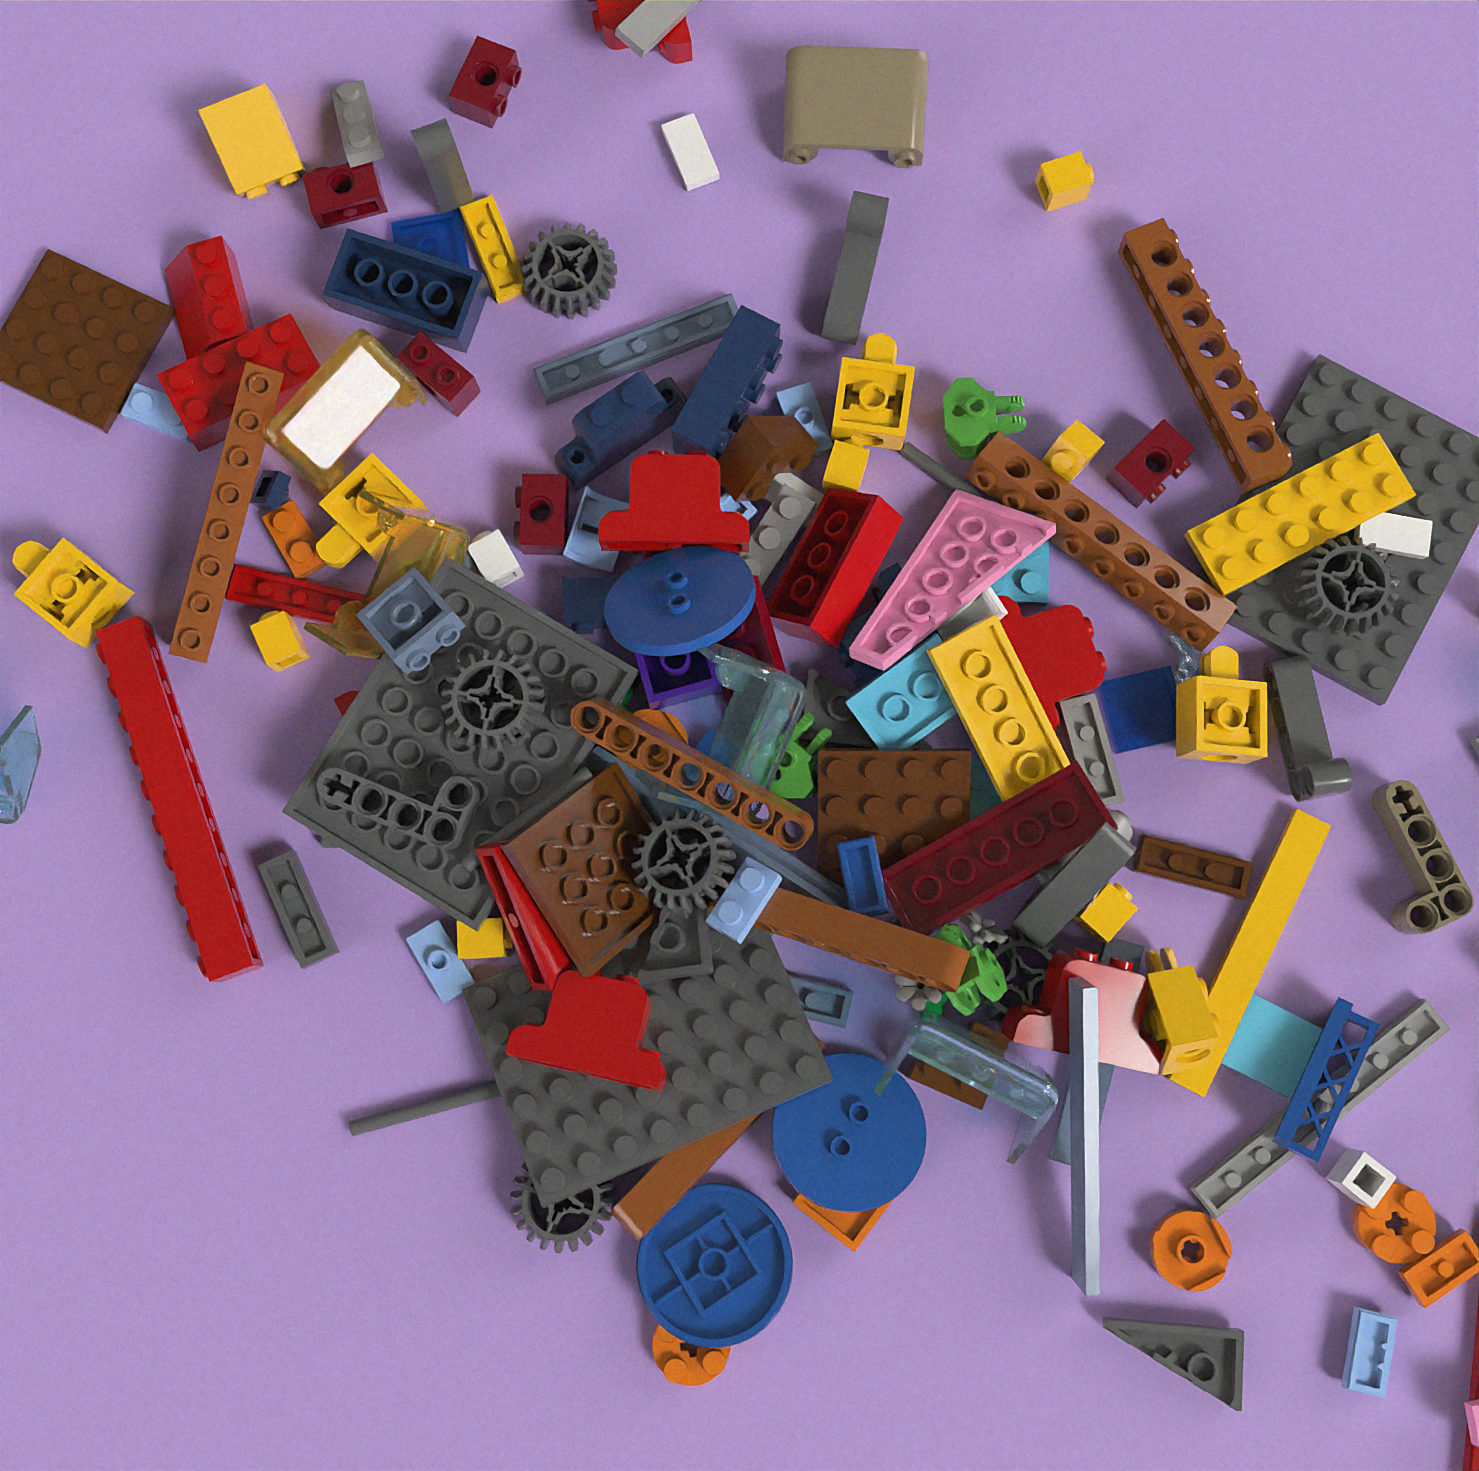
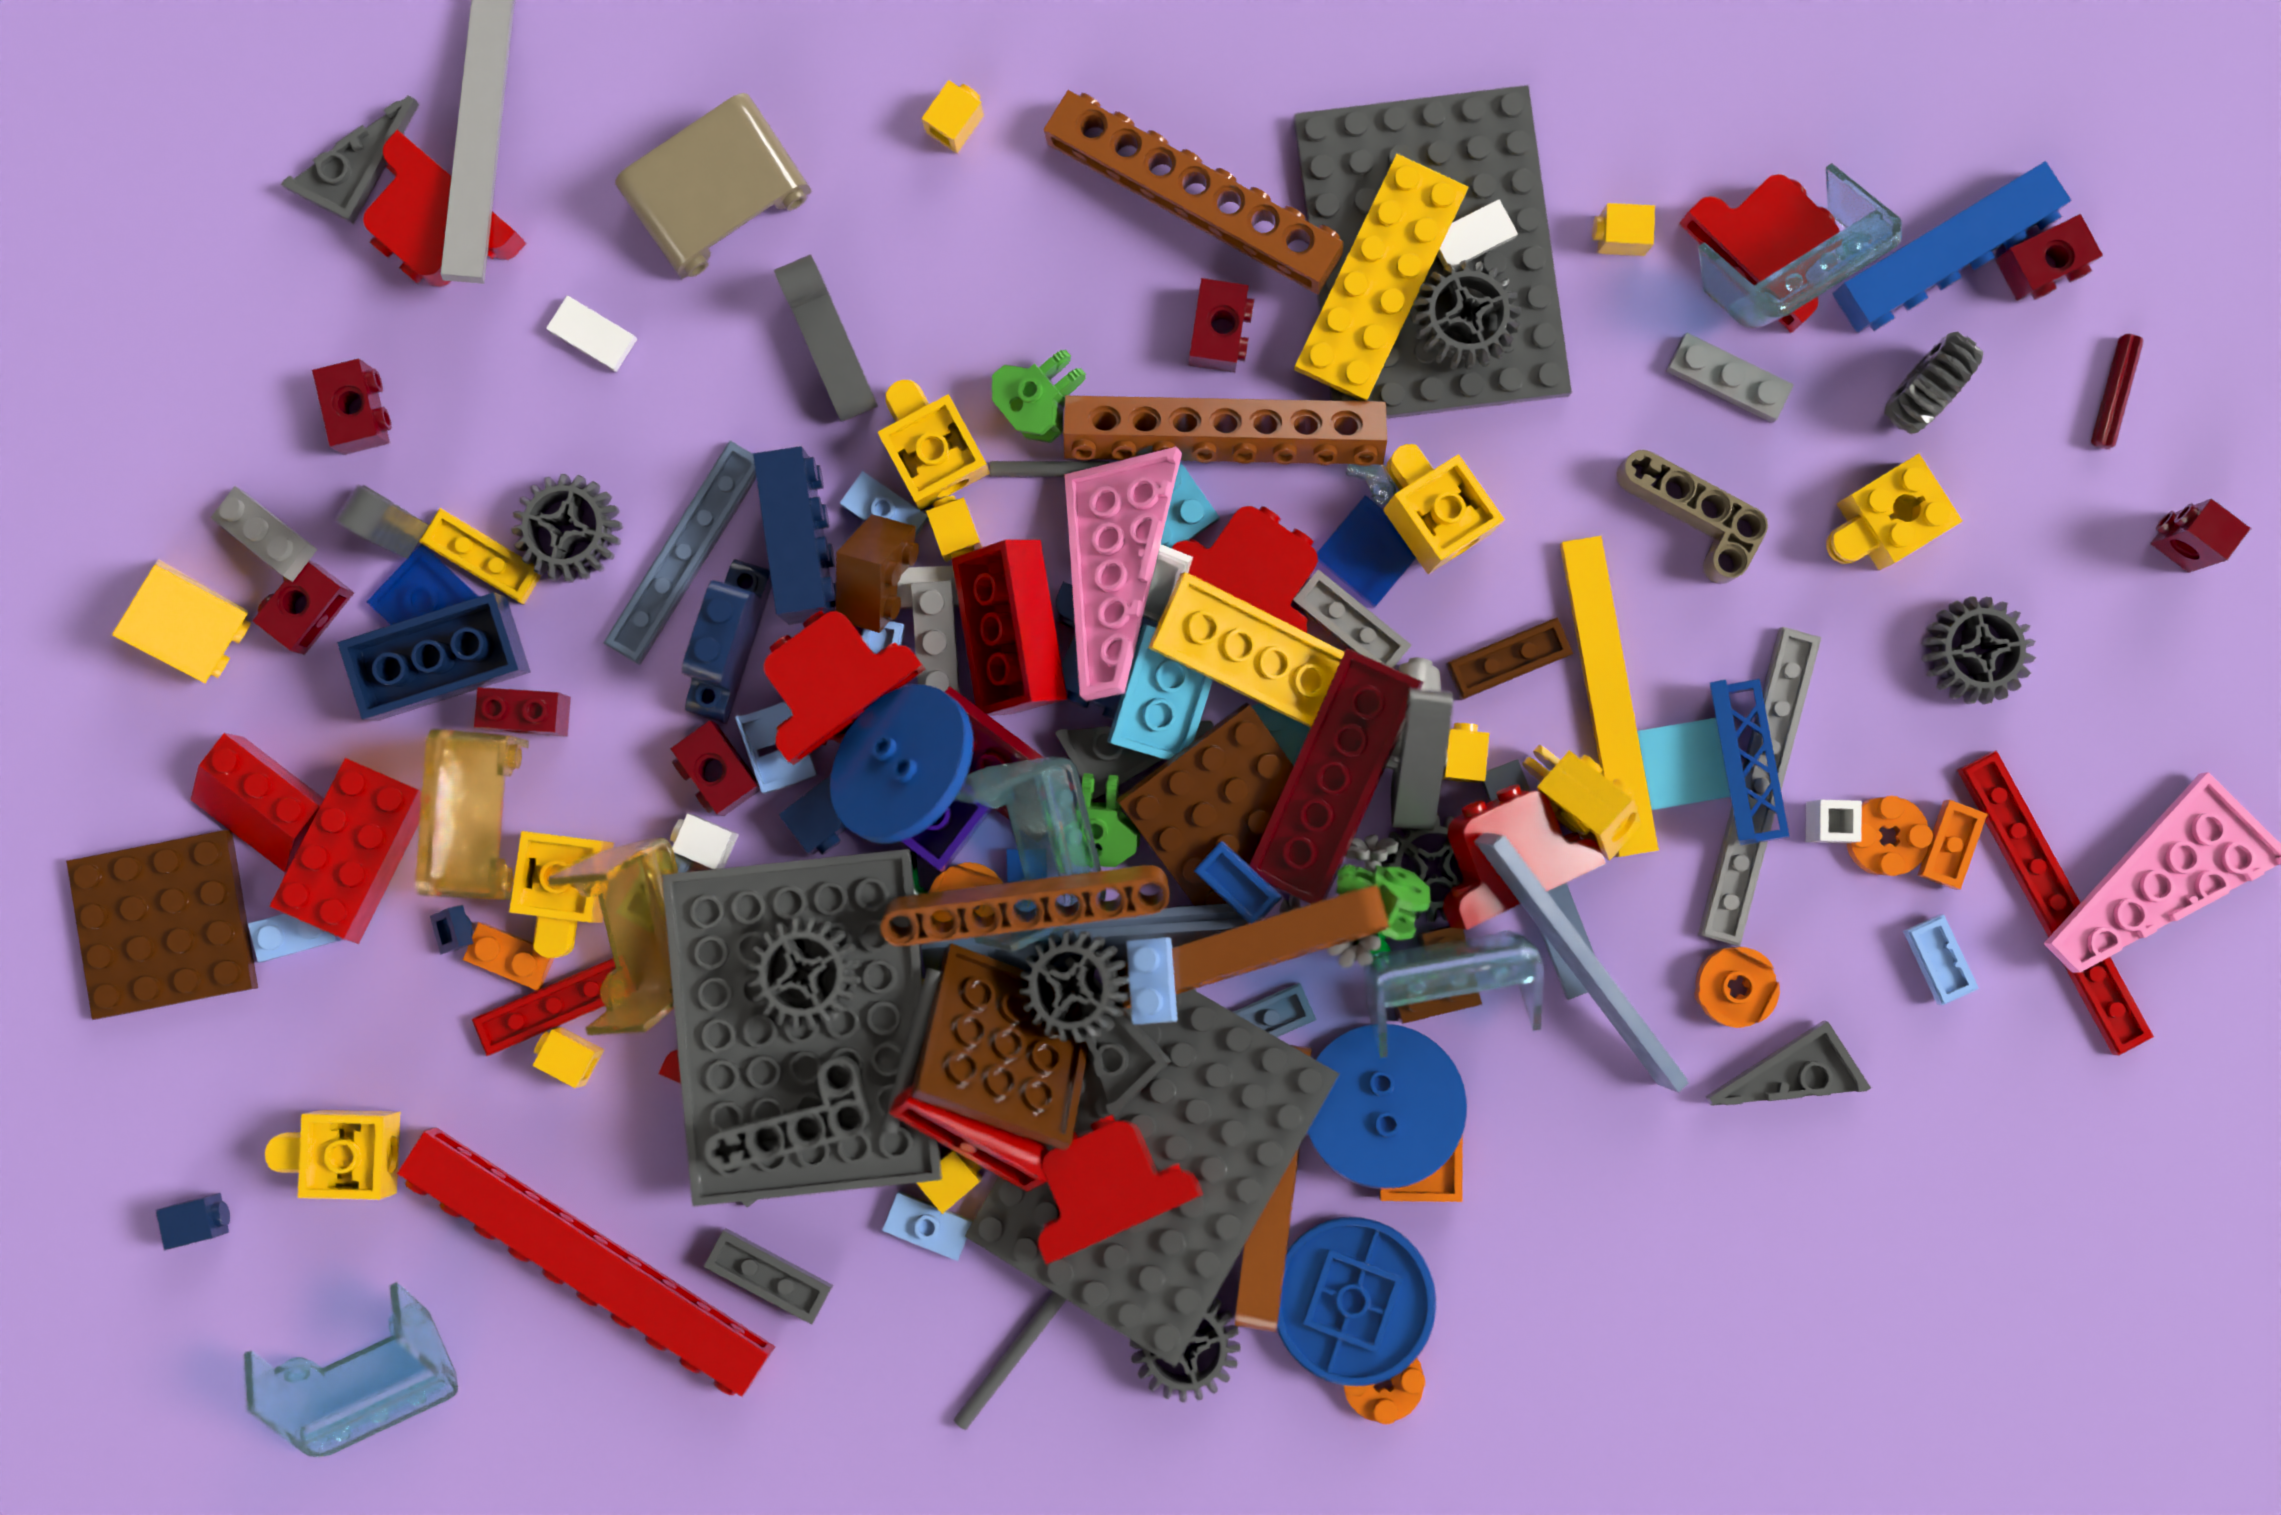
camera: 40 degrees left, 5 degrees up
dark orange brick [168,362,284,663] -> none
sand blue plate [356,567,465,675] -> none
yellow brick [1041,420,1105,483] -> none
dark grey beam [1263,655,1352,802] -> none

